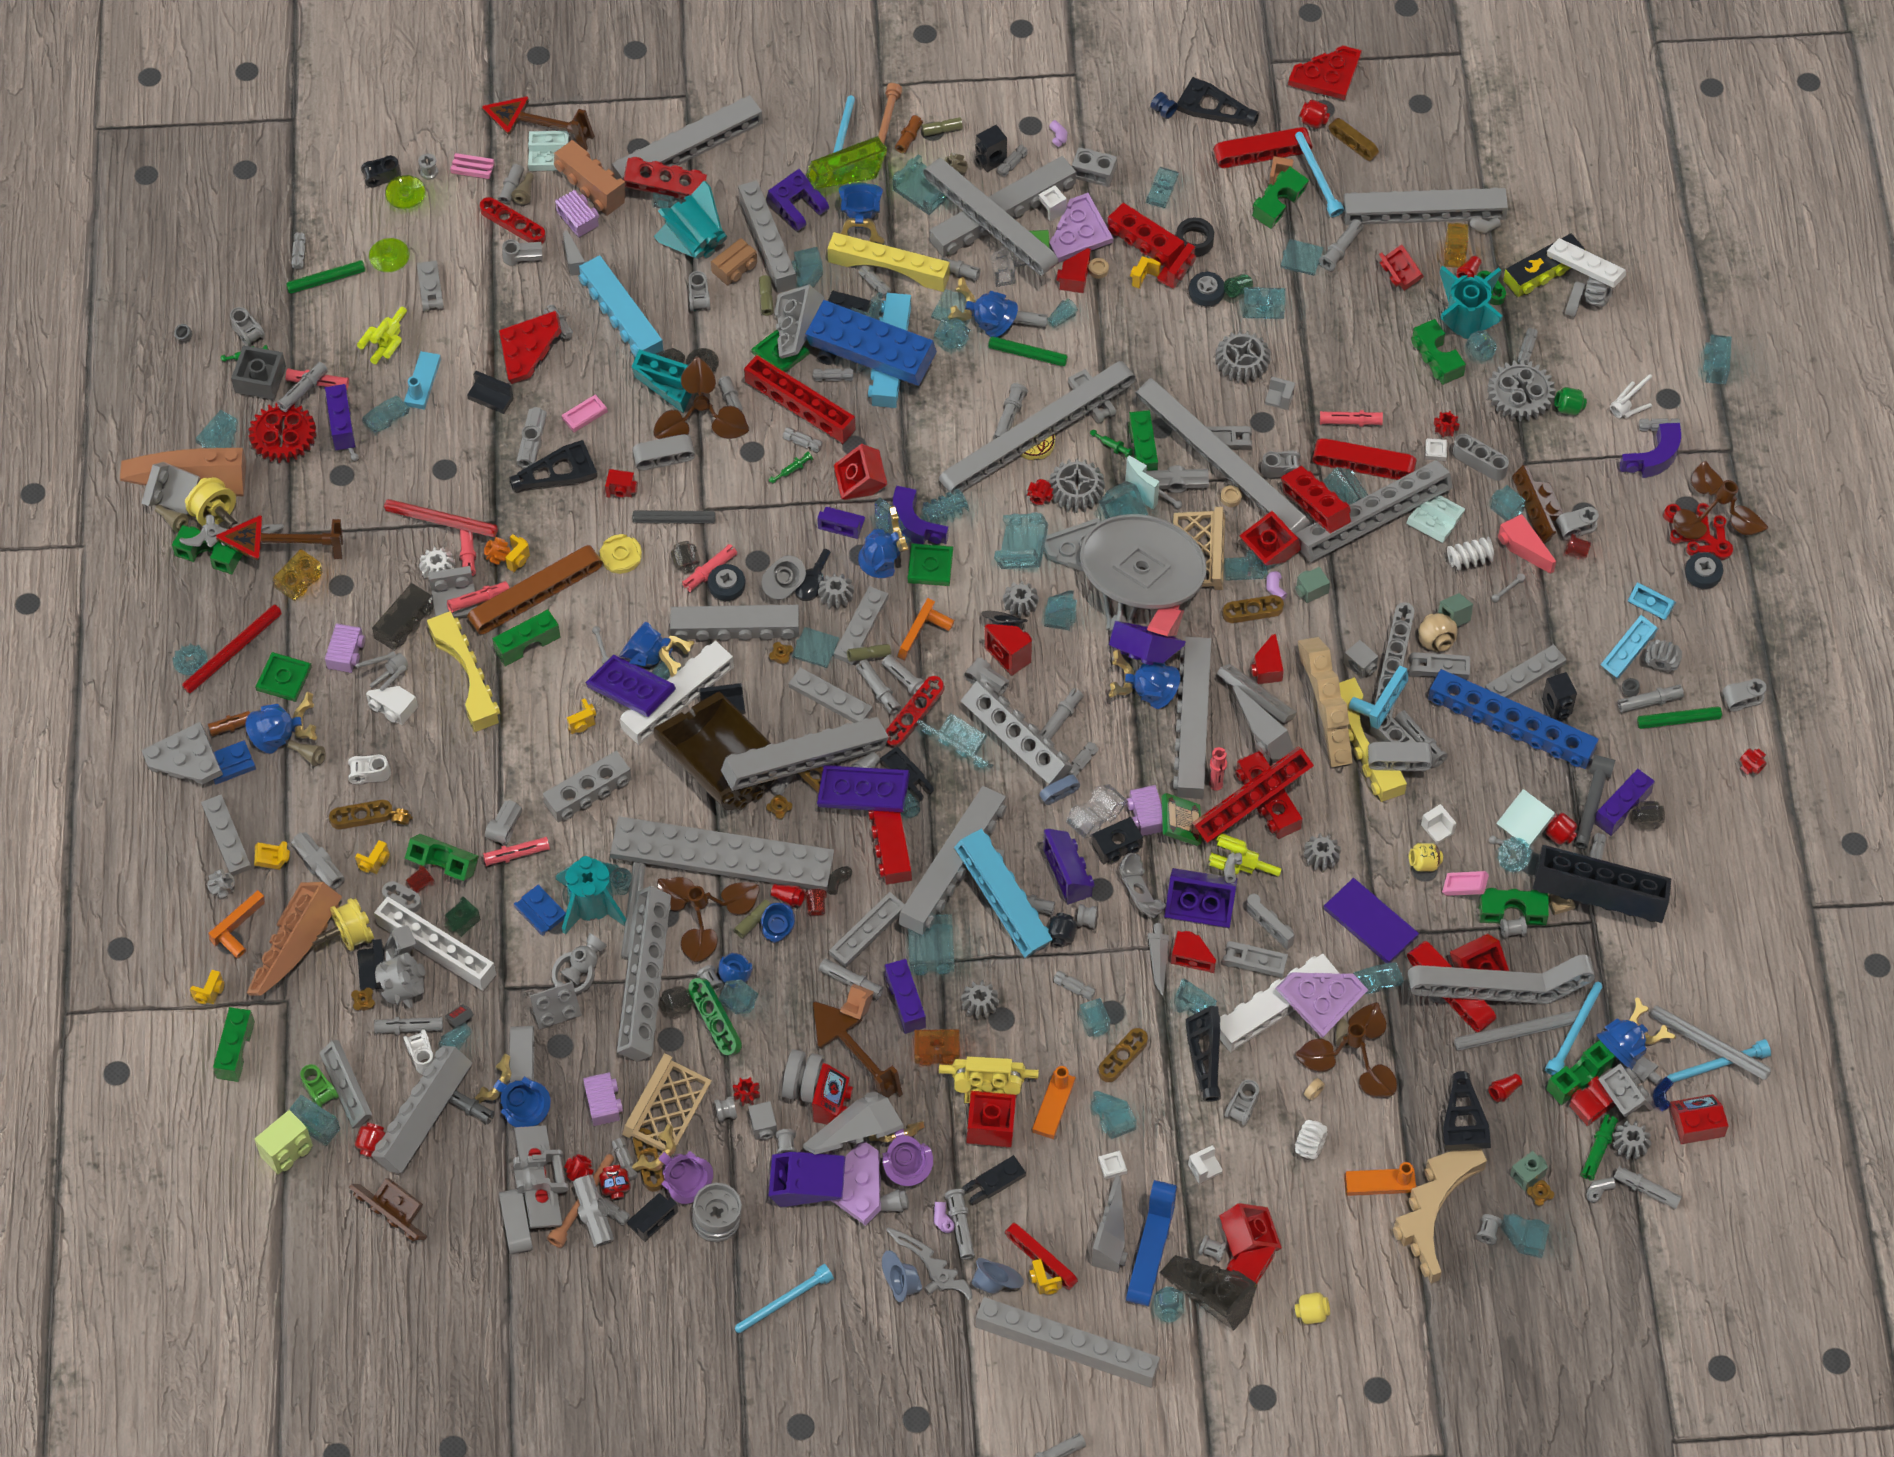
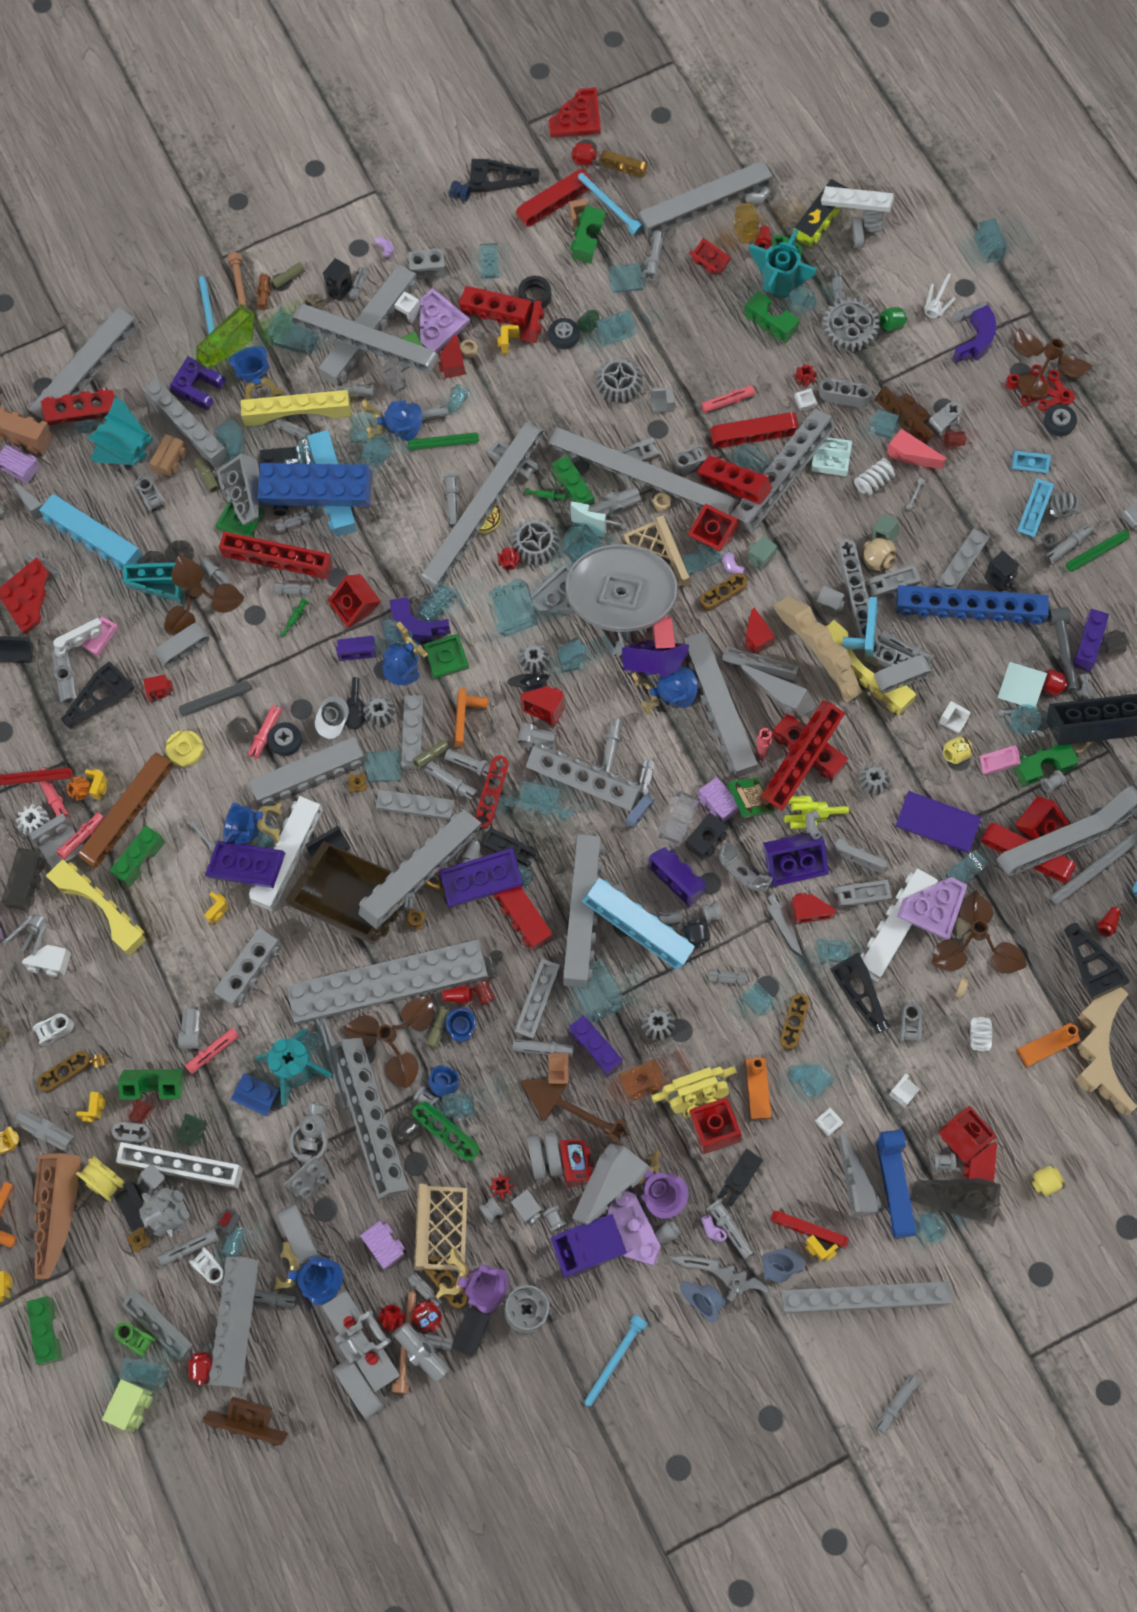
camera: 20 degrees left, 10 degrees up
none -> white plate [53,618,102,657]

